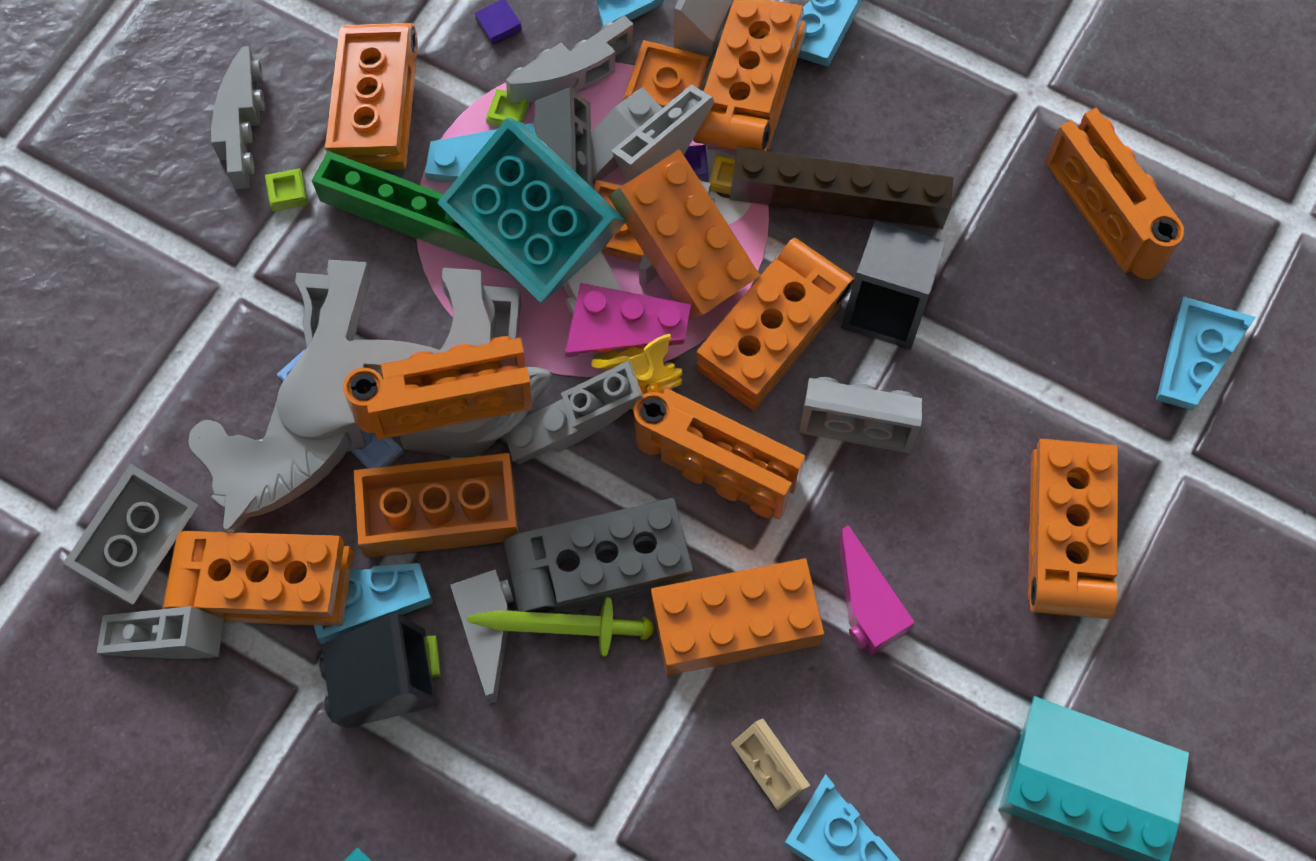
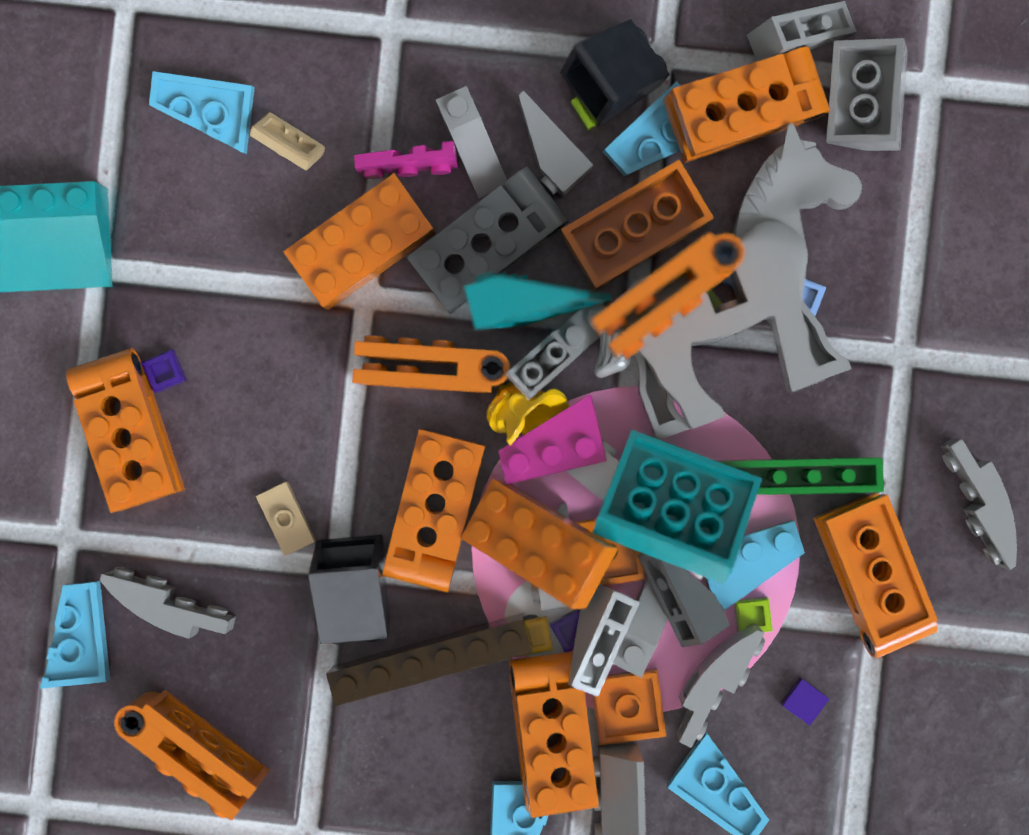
camera: 155 degrees right, 20 degrees up
lime tile [265,168,308,212] -> none
lime sword [466,596,654,656] -> none
light grey slope [799,377,922,453] -> none
dark pink slope [838,525,915,656] -> none
none -> light grey slope [100,567,236,639]
none -> dark purple tile [141,349,187,393]
none -> tan plate [256,481,316,556]
none -> dark pink wing [354,141,458,179]
none -> light grey slope [436,86,507,199]
none -> teal slope [464,272,612,329]

